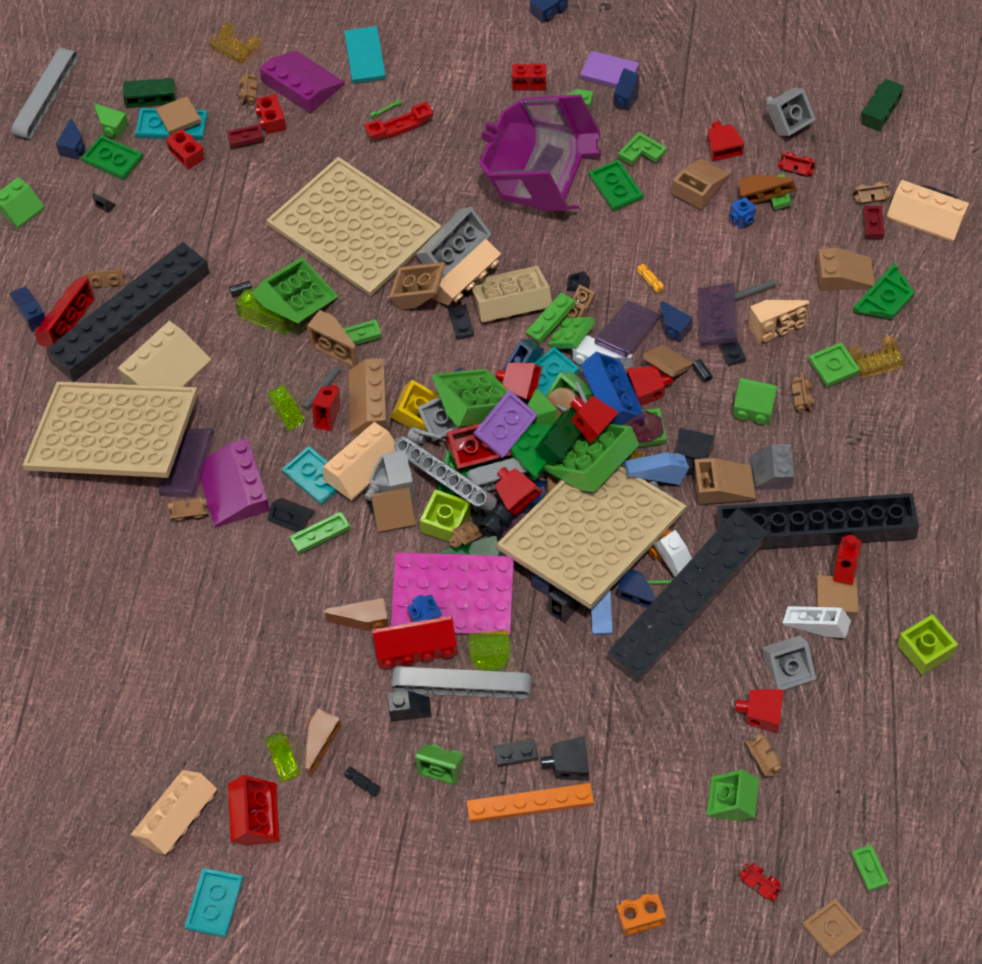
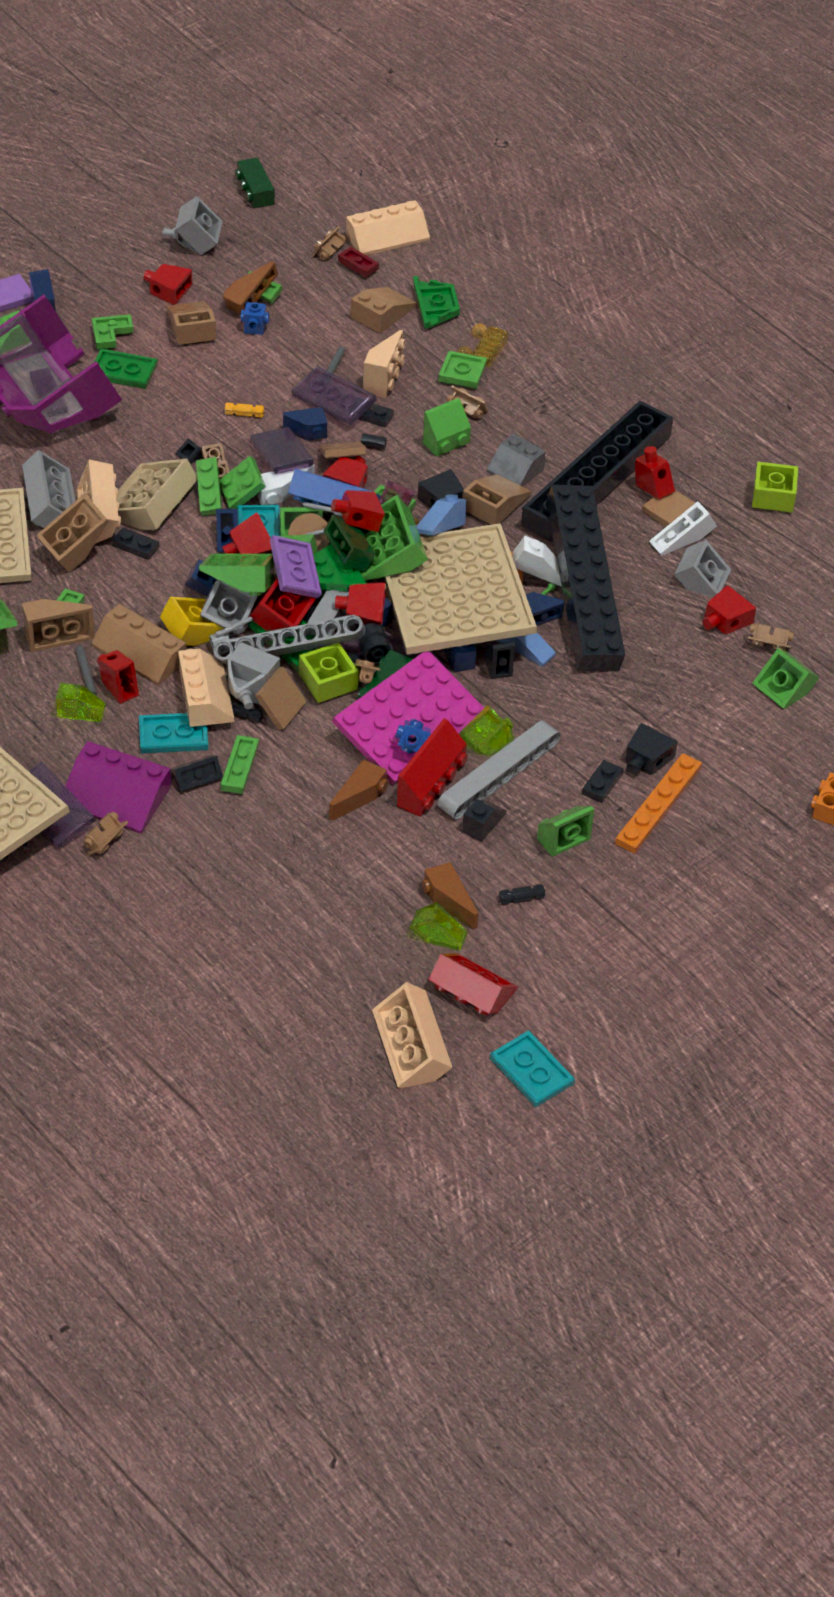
camera: 55 degrees left, 10 degrees down
red hinge [778,152,816,176] -> none

